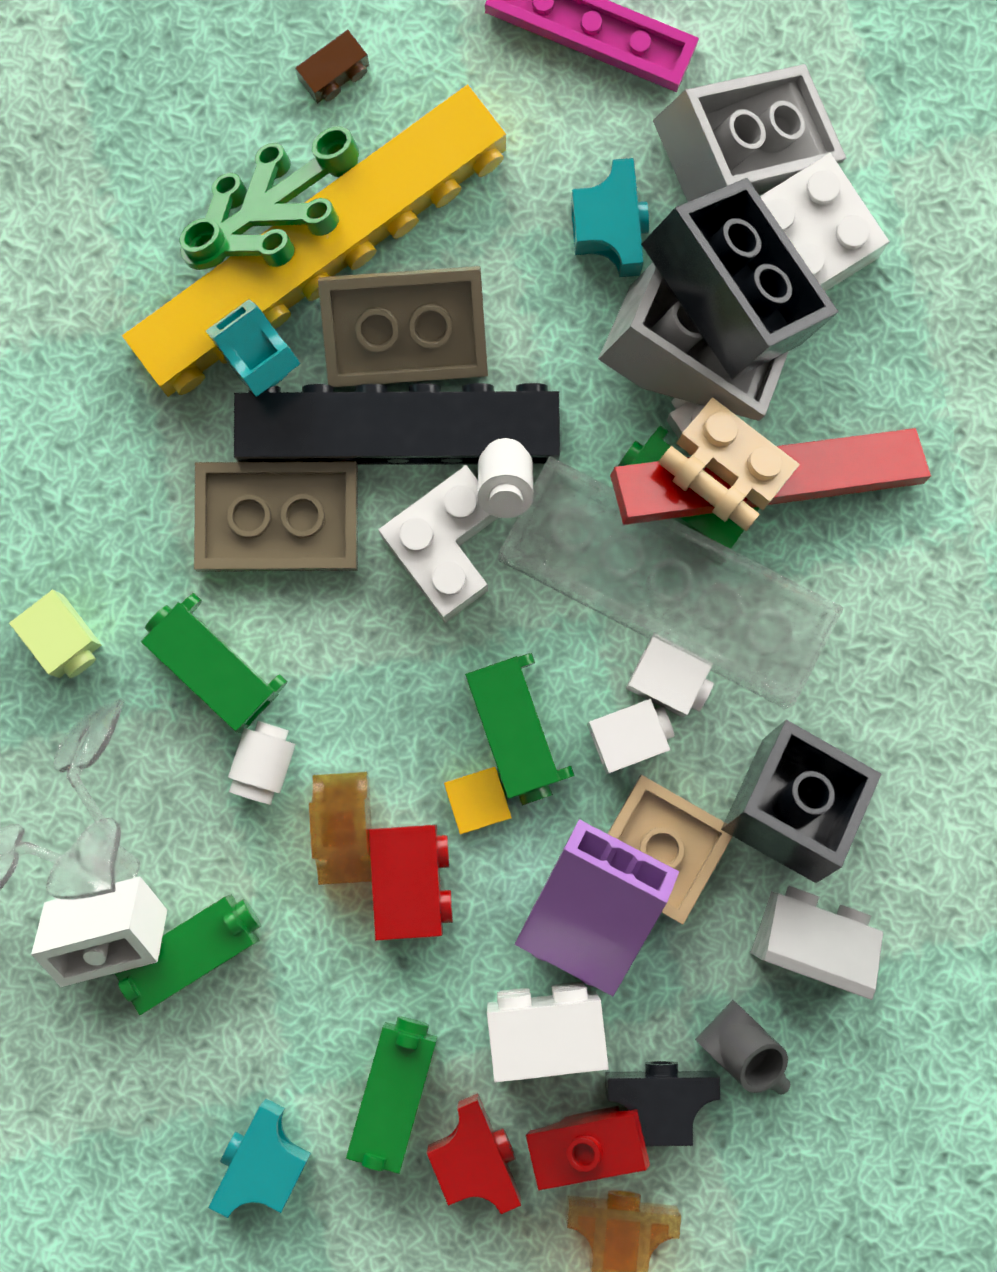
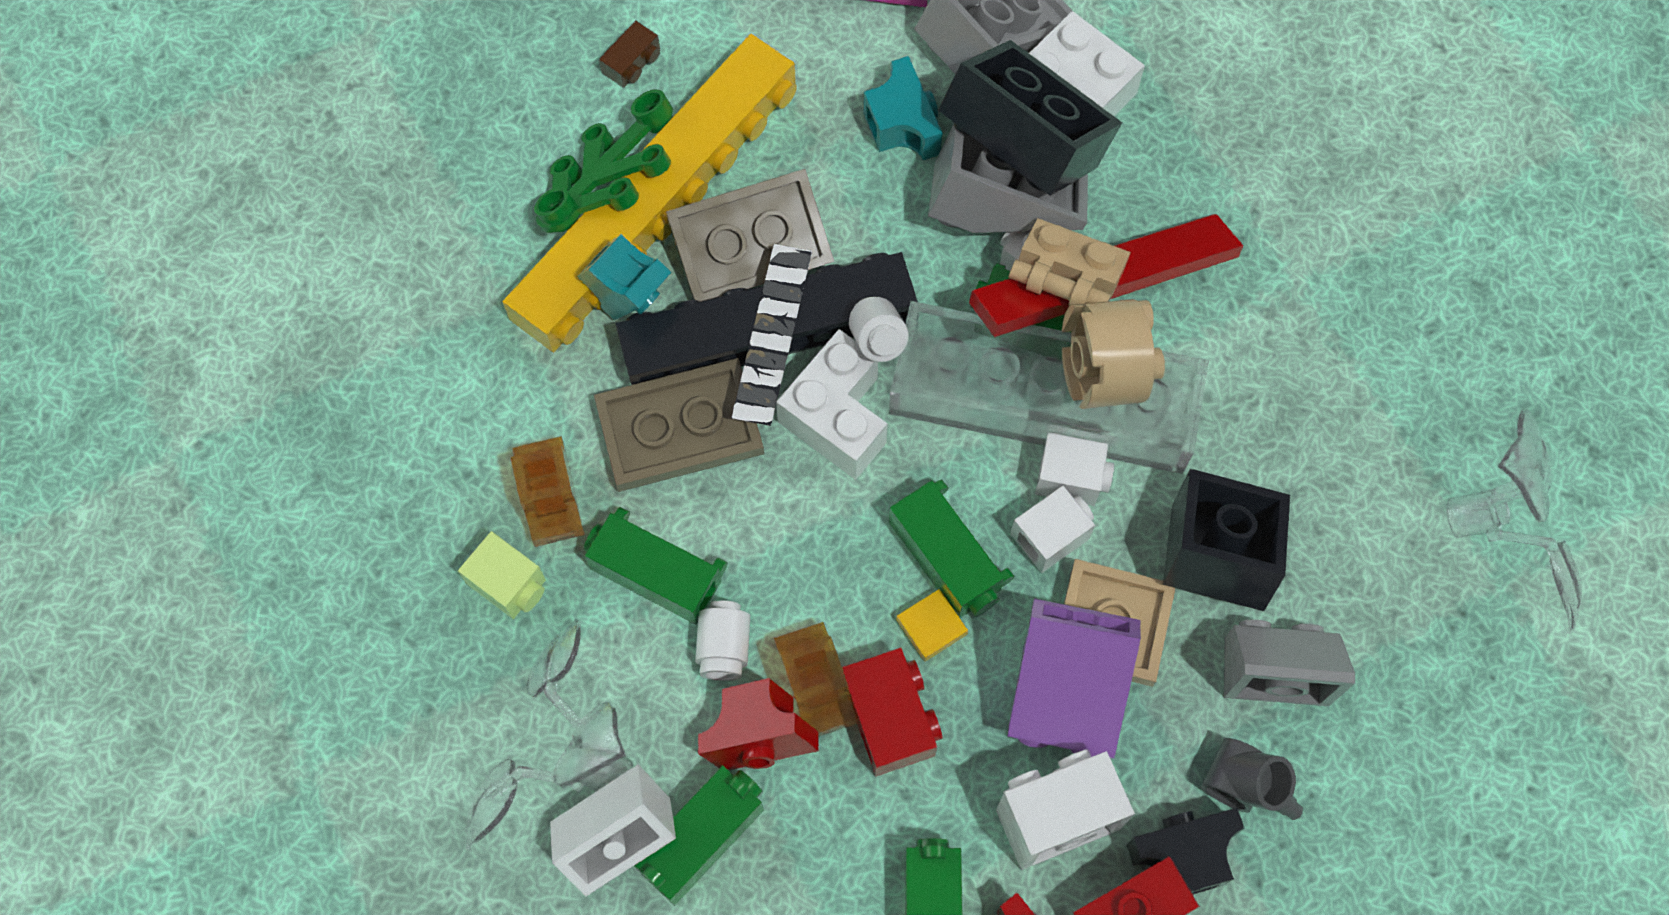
camera: 15 degrees left, 15 degrees down
none -> clear orange brick [511,436,585,547]
none -> red brick [698,678,819,771]
none -> sticker [732,244,812,426]
none -> tan brick [1062,299,1165,409]

